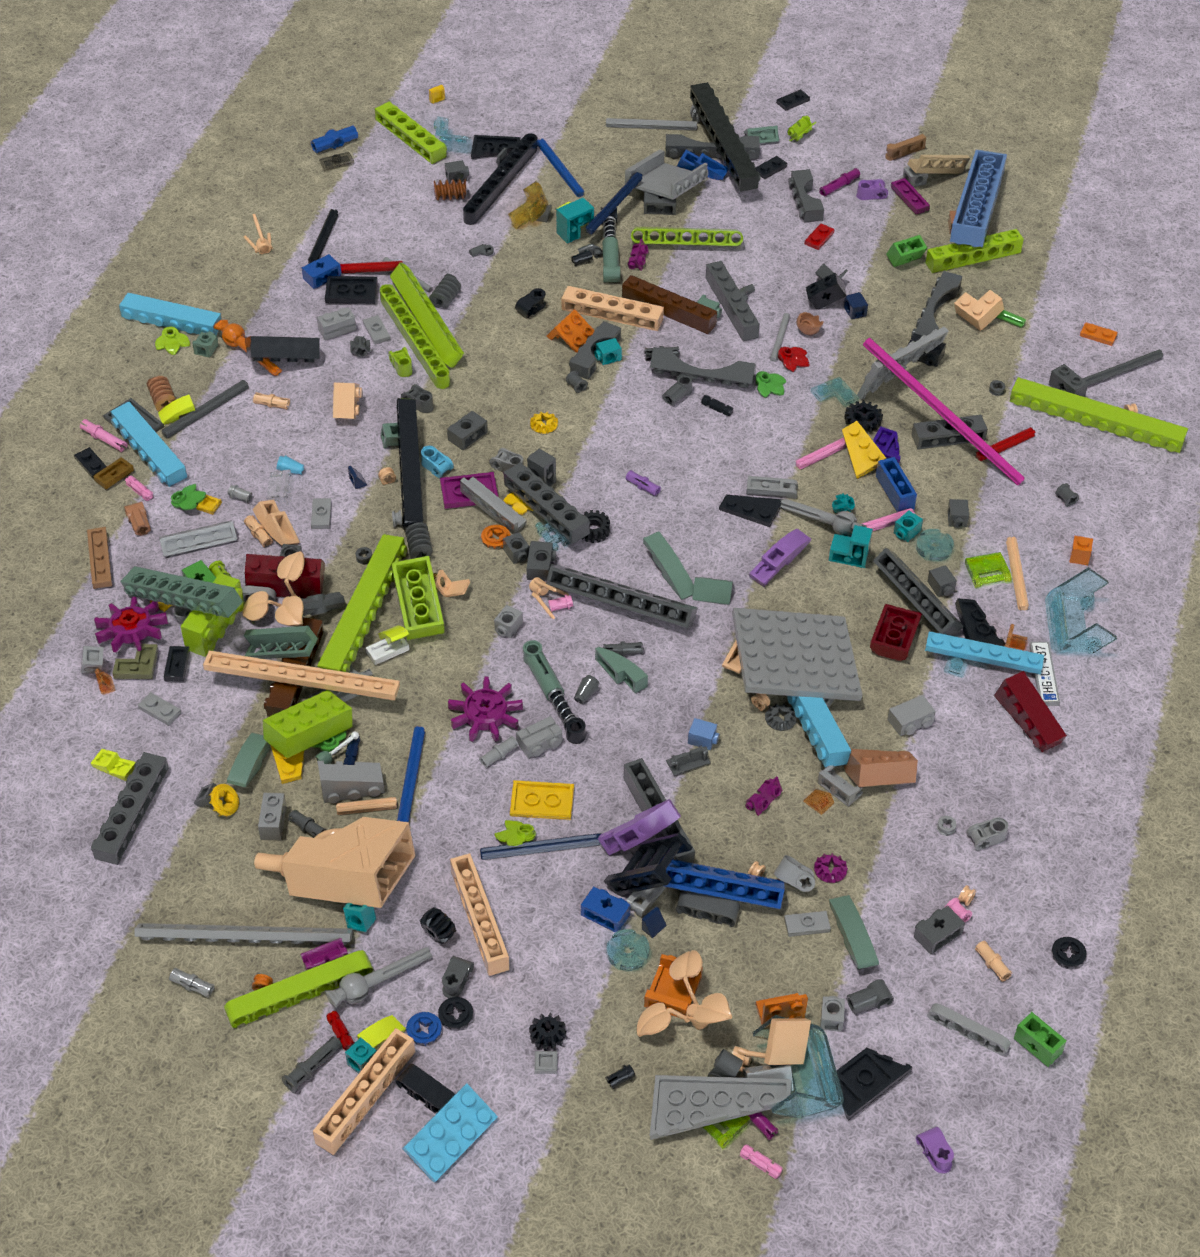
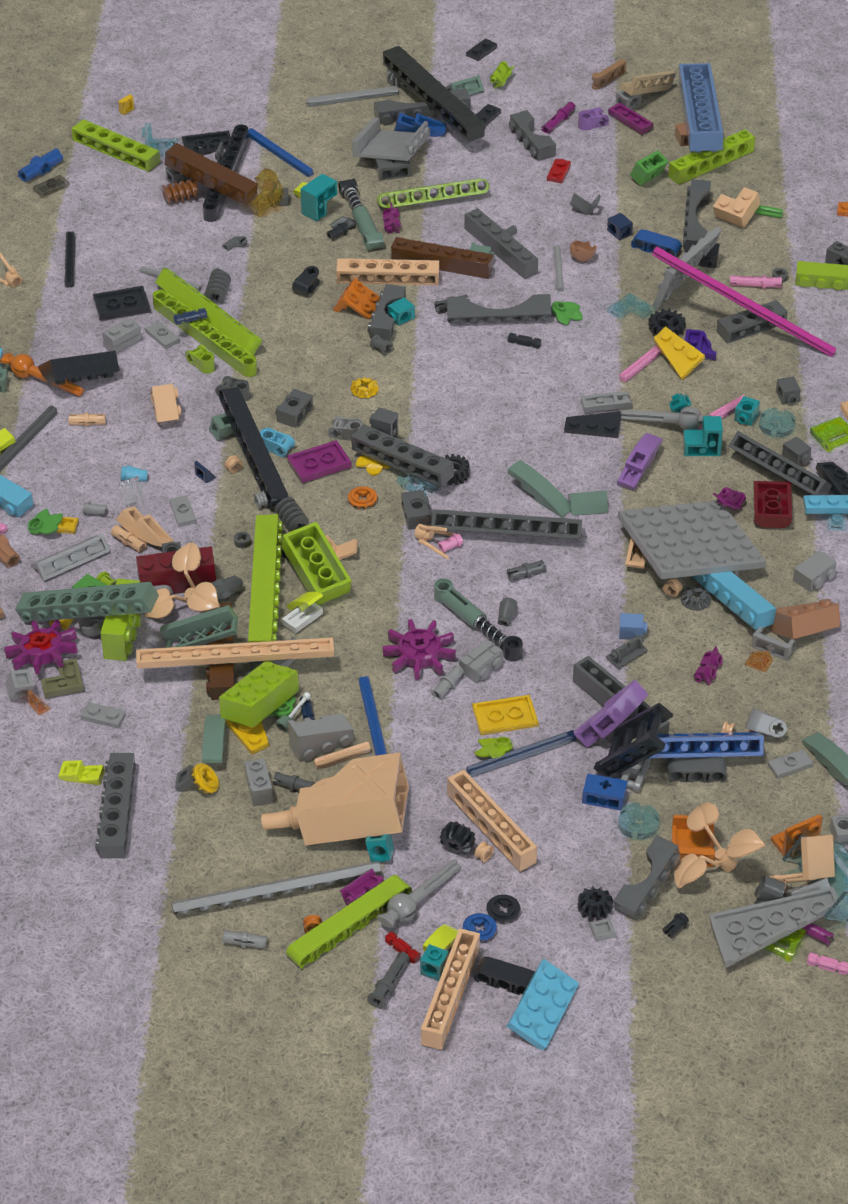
camera: 15 degrees left, 5 degrees down
black plate [163,646,190,682] -> none
blue brick [301,254,342,289] -> none
red axle [340,261,403,274] -> none
dark grey gear [350,336,371,357] -> none
dark grey piece [442,956,474,998] -> none
light grey fence [460,477,527,534] -> none
light grey brick [494,605,523,638] -> none
dark grey brick [503,532,530,564] -> none
dark blue axle [585,172,643,234] -> none
sand green slope [595,647,648,693] -> none
medium lavender pin [625,470,661,496] -> none
dark blue slope [642,906,667,938] -> none
dark grey piece [662,374,692,405] -> none
red plate [778,347,810,372] -> none
black brick [806,273,847,309] -> none
magenta gear [814,852,848,883] -> none
blue brick [876,457,917,512] -> none
red axle [976,427,1036,461] -> none
none -> reddish brown brick [164,143,258,206]
none -> dark blue axle [173,308,207,325]
none -> light nougat bush [474,841,494,863]
none -> dark grey arch [613,835,681,921]
none -> blue beam [631,229,682,257]
none -> magenta hinge [713,487,746,510]
none -> bright pink pin [730,275,782,289]

